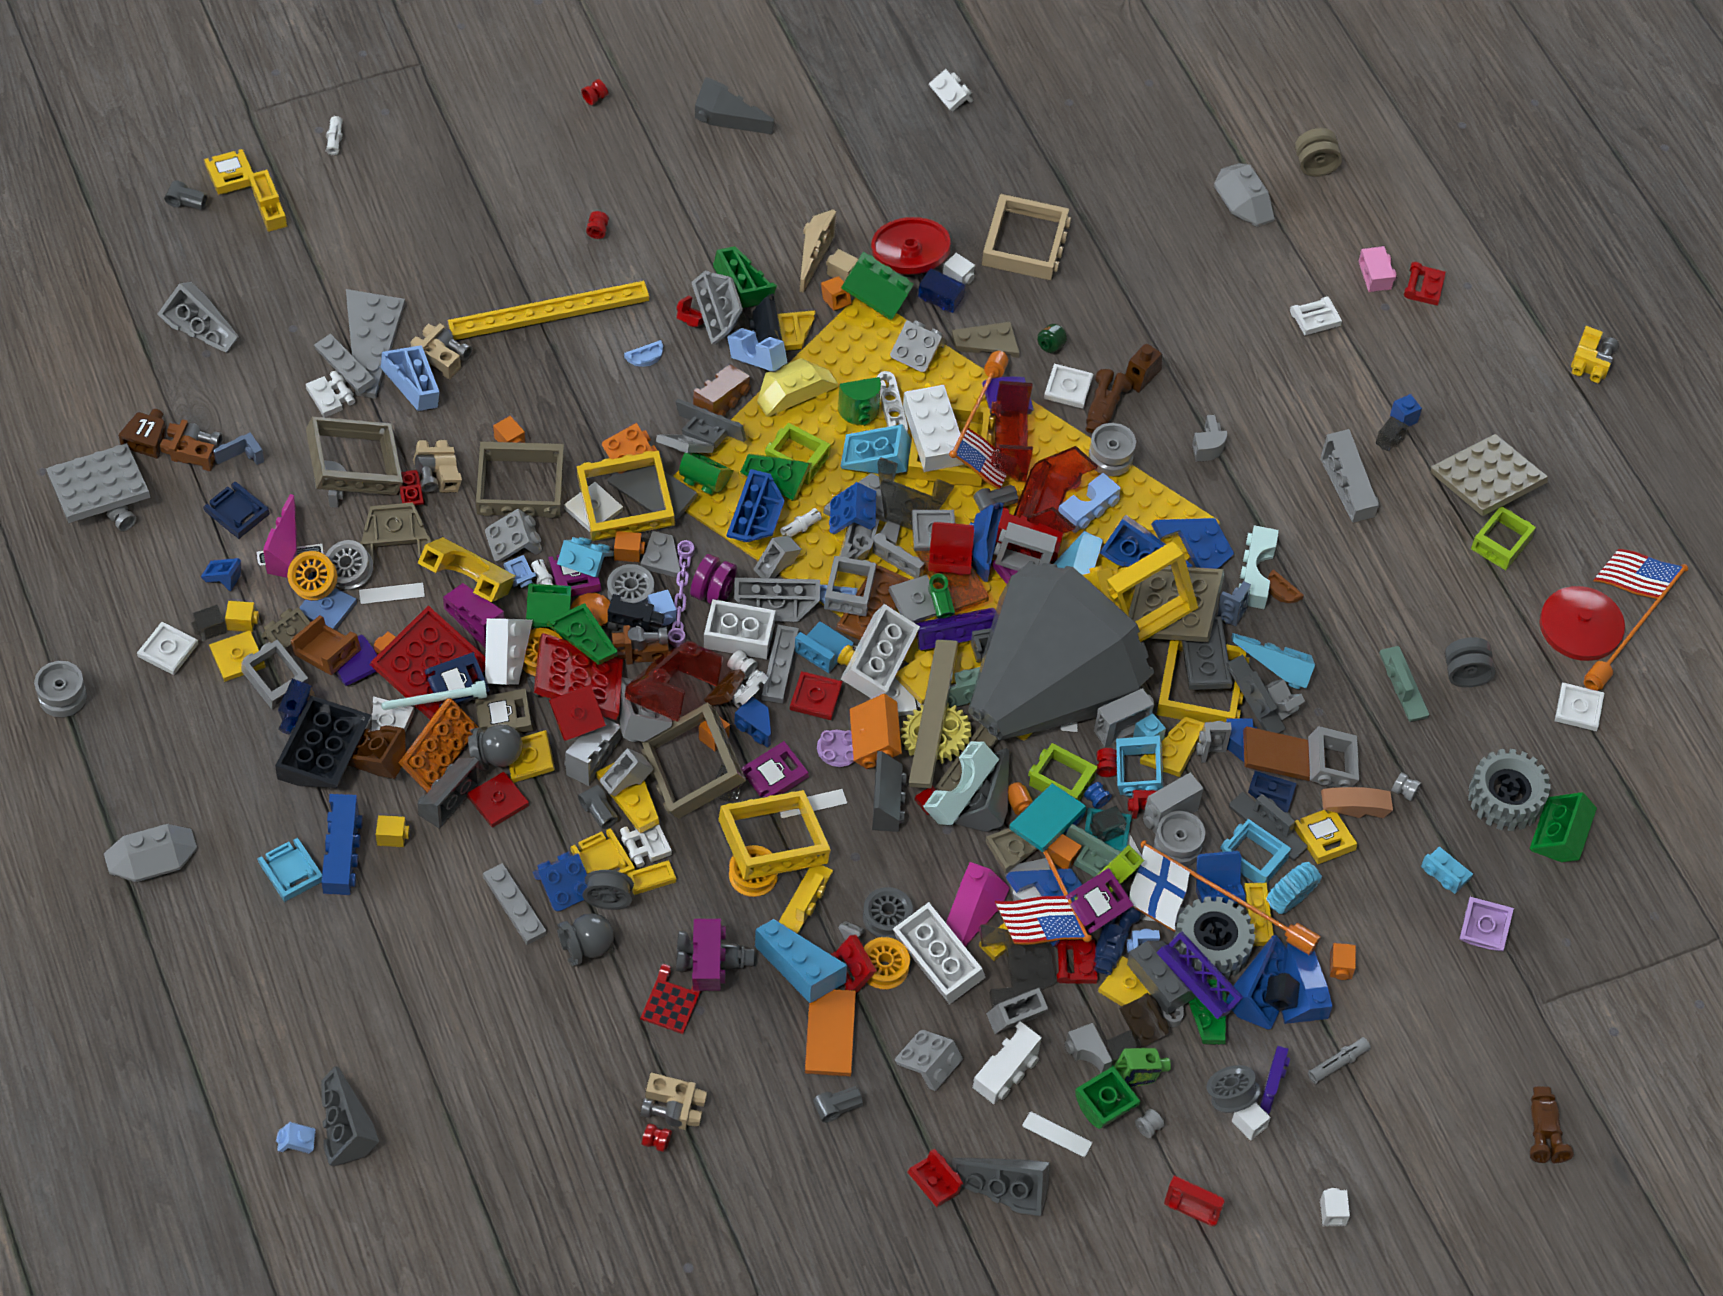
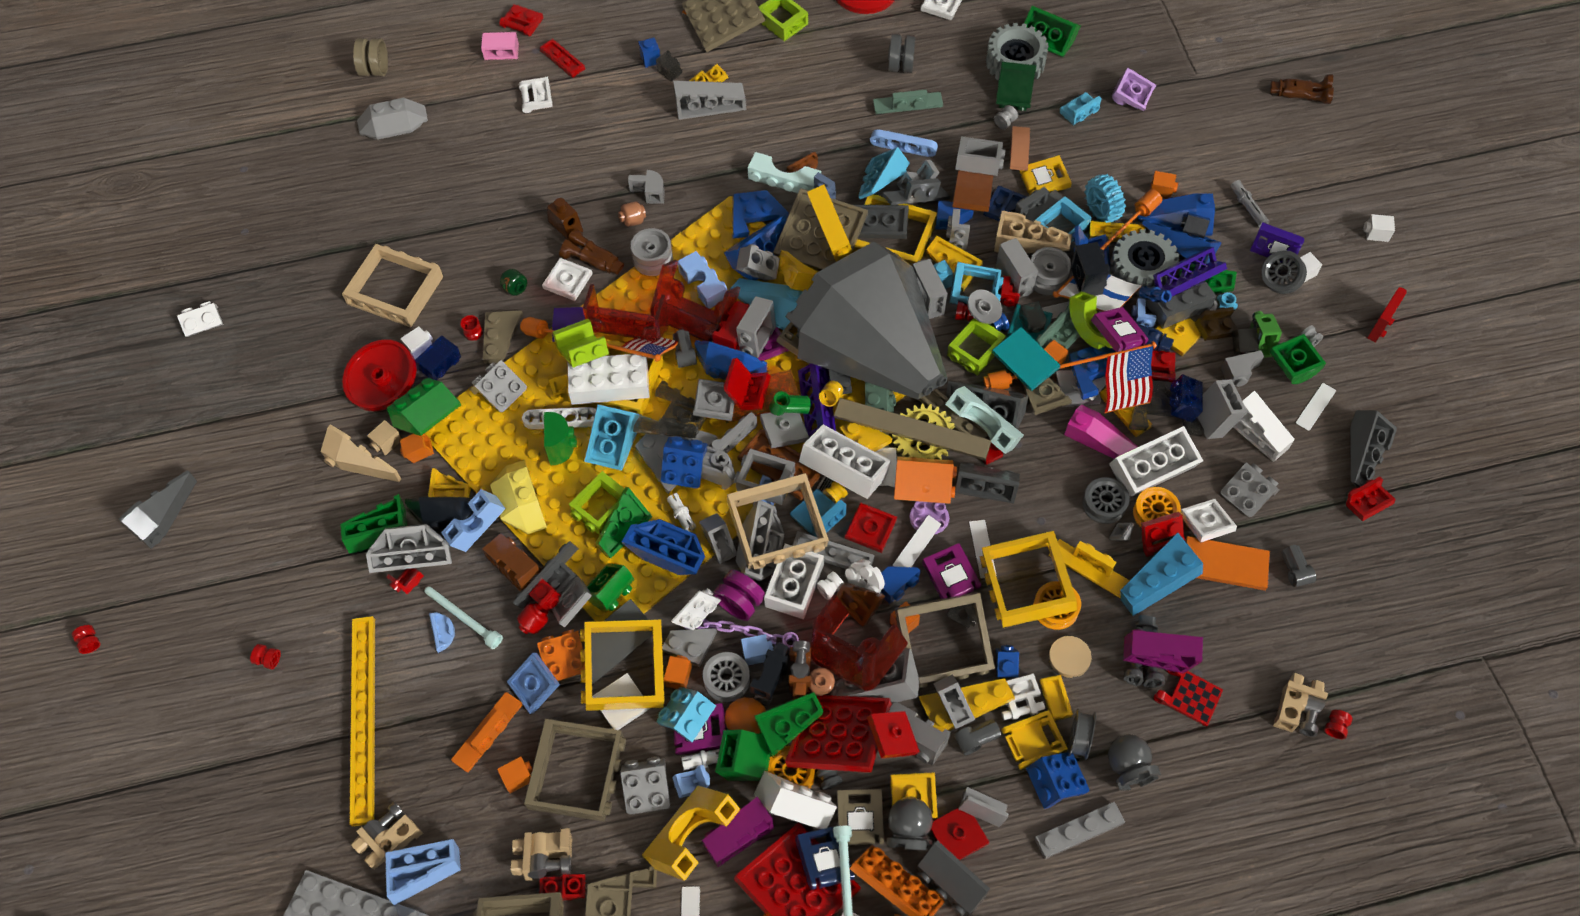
camera: 75 degrees left, 5 degrees up
none -> light aqua piece [424,586,503,649]
none -> orange bracket [451,692,522,773]
none -> red wheel [460,315,483,341]
none -> medium blue plate [507,653,560,714]
none -> red head [517,603,548,634]
none -> red bracket [529,579,562,611]
none -> red tile [540,38,585,78]
none -> lime panel [553,319,609,368]
none -> nougat head [618,201,646,227]
none -> white hinge [671,588,721,630]
none -> yellow slope [689,64,728,82]
none -> tan window [727,473,829,569]
none -> light grey brick [736,244,780,281]
none -> nougat head [809,668,835,696]
none -> yellow wheel [819,381,843,407]
none -> light blue beam [870,129,938,157]
none -> white sticker [893,515,941,567]
none -> light grey panel [959,787,1009,827]
none -> light grey dish [967,289,1002,324]
none -> tan wedge [994,211,1072,254]
none -> dark green panel [996,62,1037,111]
none -> blue bracket [996,645,1019,677]
none -> tan tile [1048,636,1092,678]
none -> black brick [1071,242,1110,296]
none -> blue pin [1139,286,1172,303]
none -> clear blue brick [1170,374,1203,422]
none -> white plate [1181,499,1237,543]
none -> medium azure plate [1217,292,1238,310]

